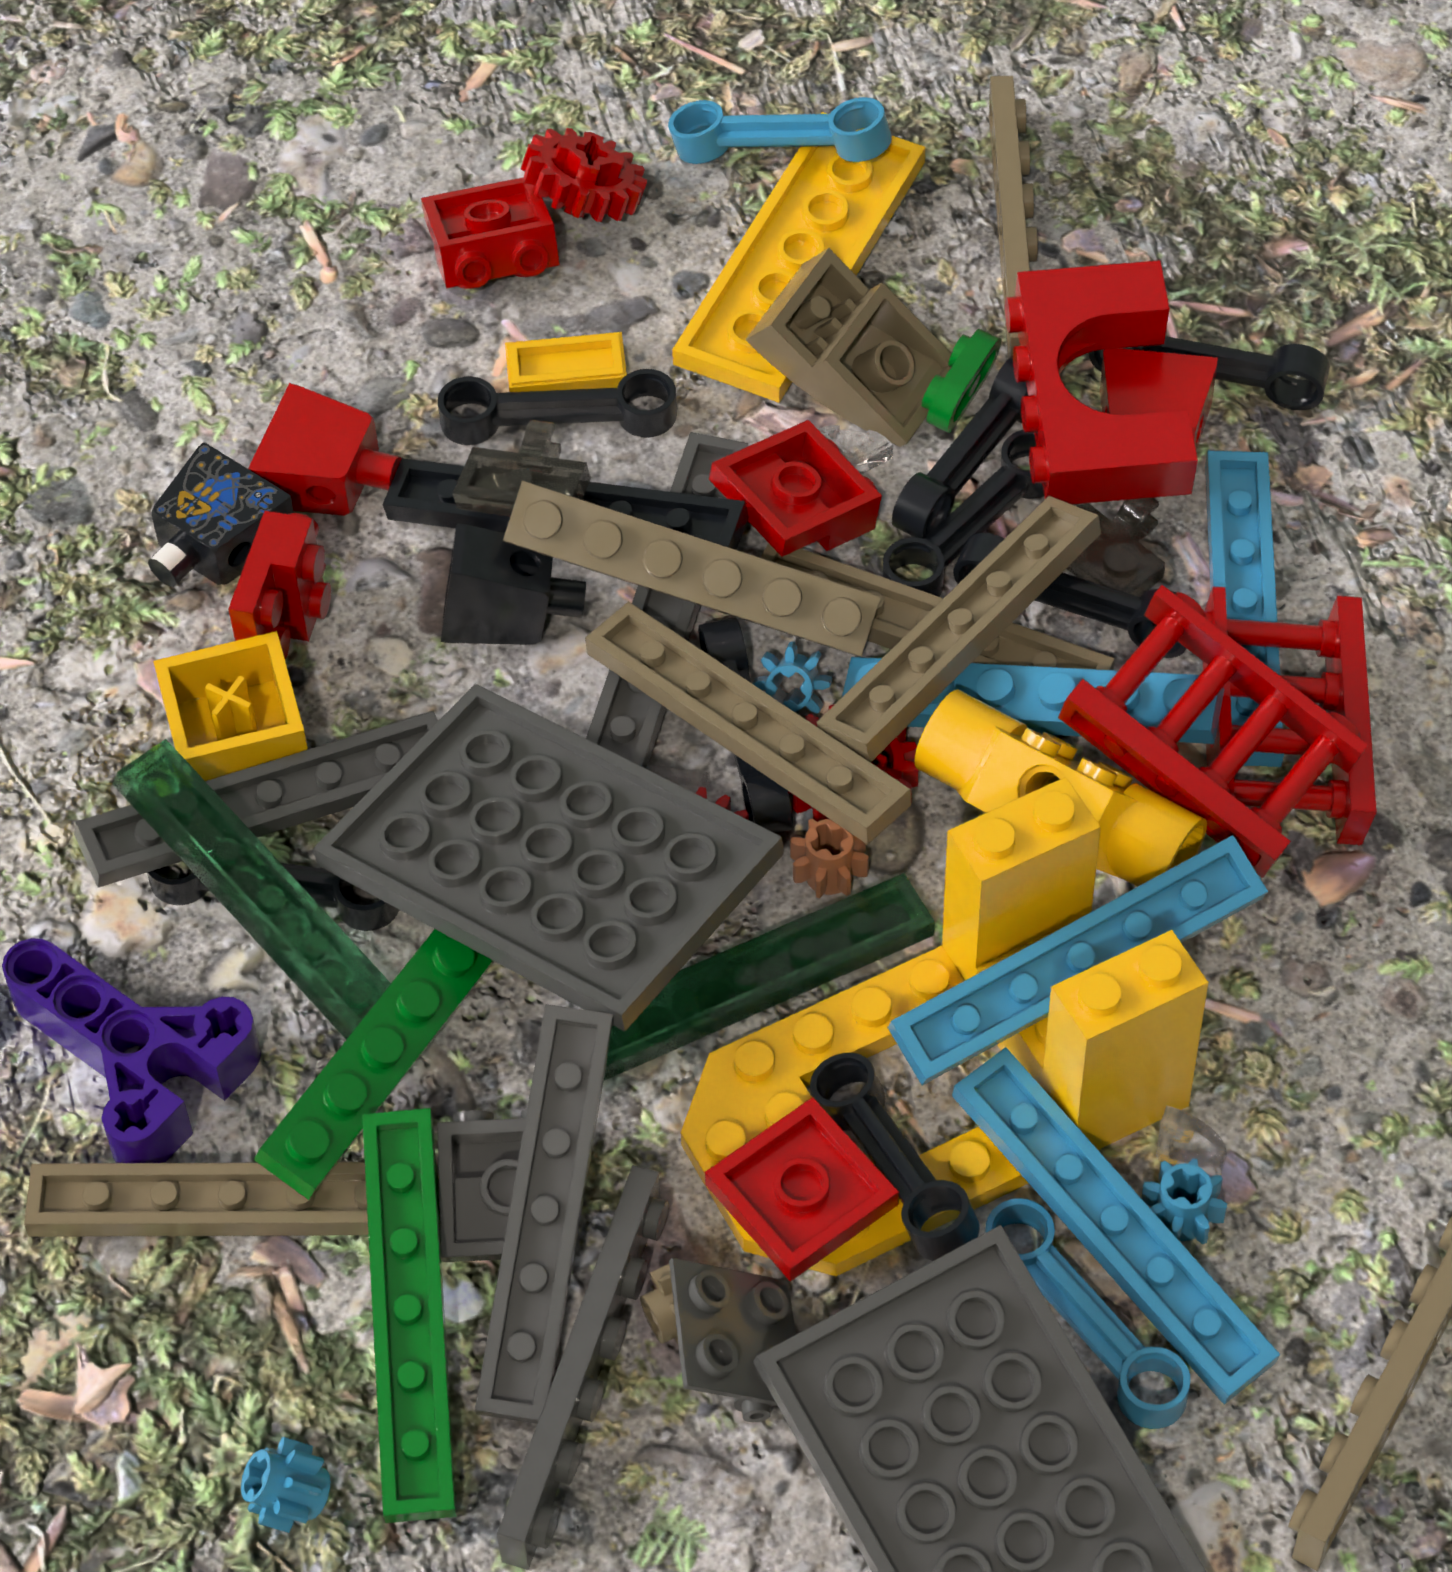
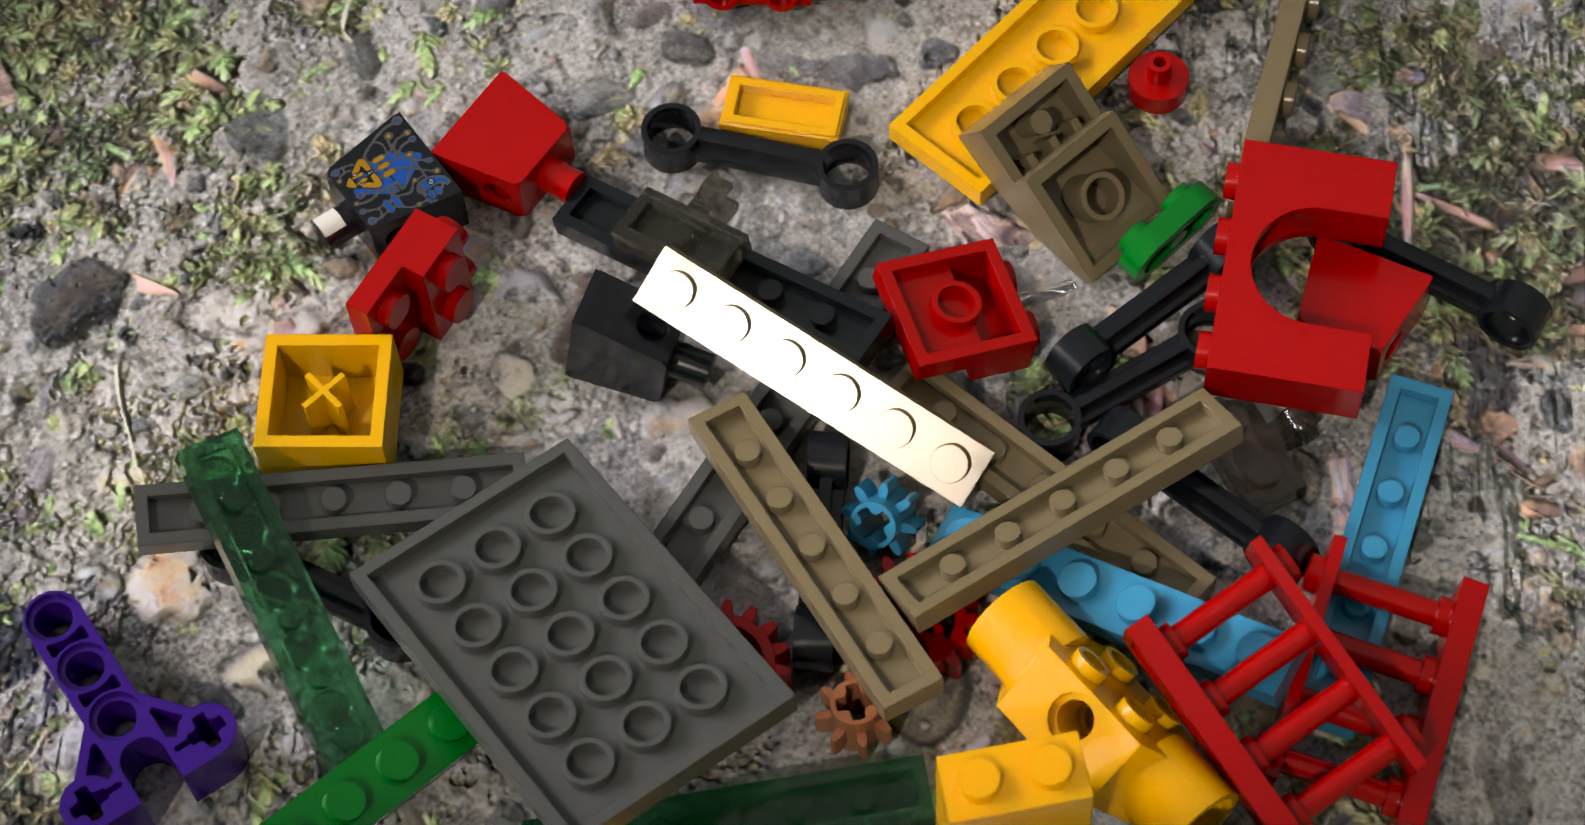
camera: 20 degrees right, 5 degrees up
none -> red tile [1127,51,1189,114]

